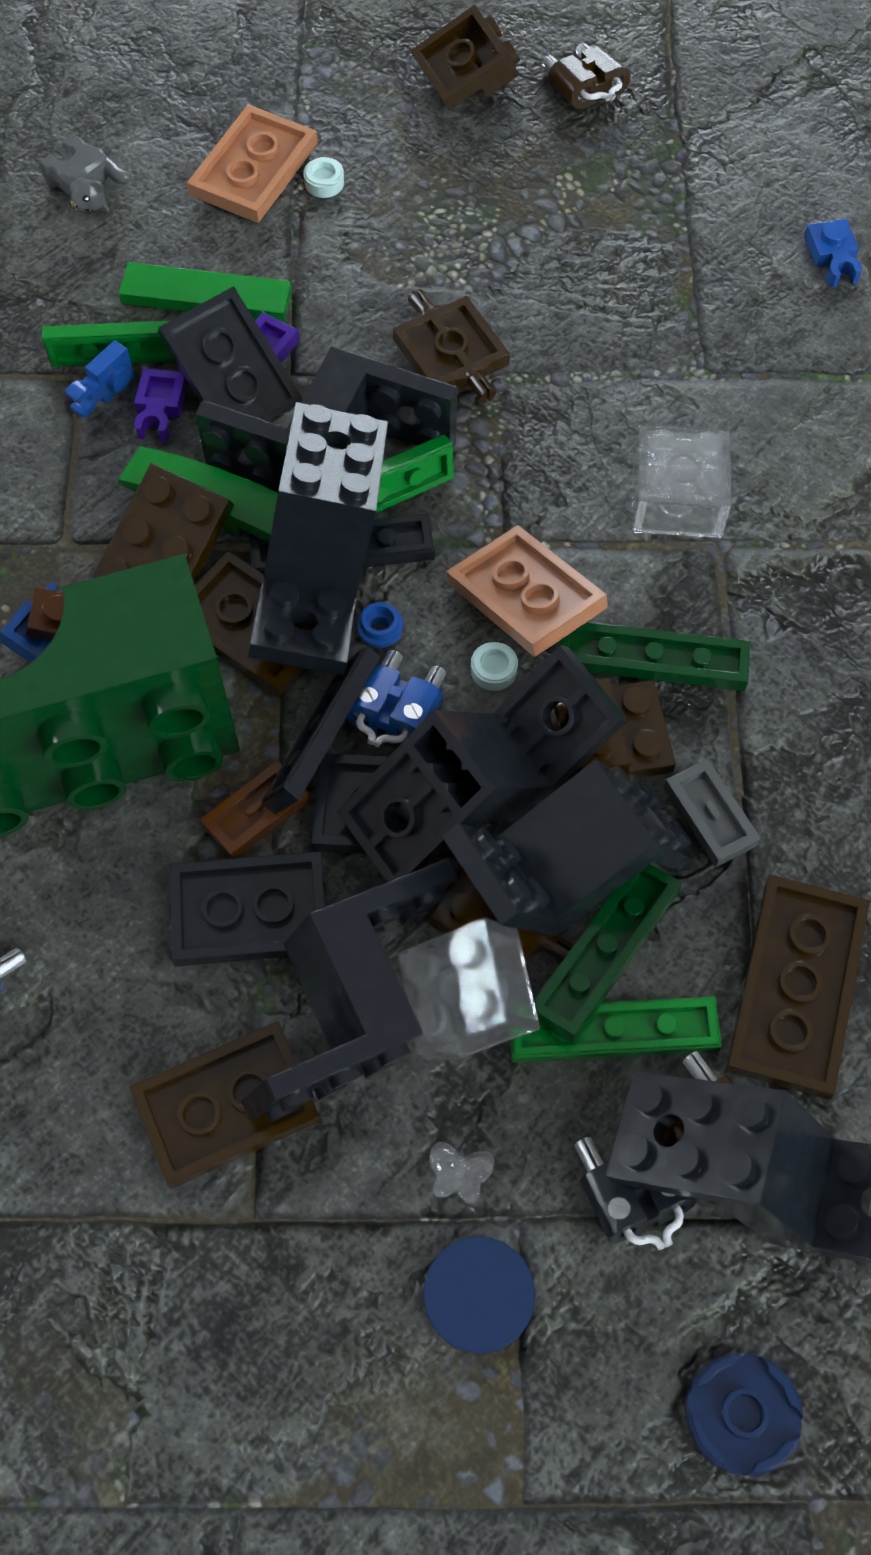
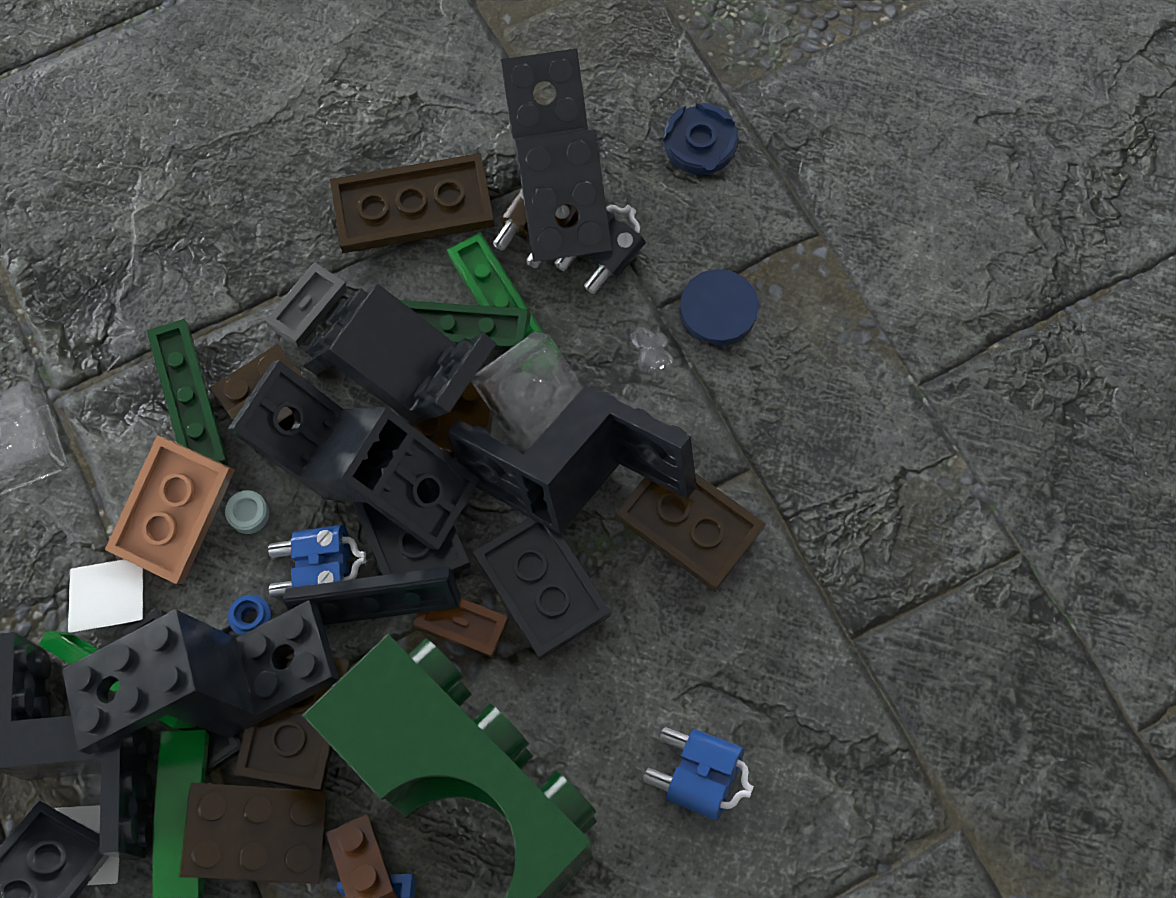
camera: 115 degrees left, 5 degrees up
none -> white sticker [68,559,143,633]

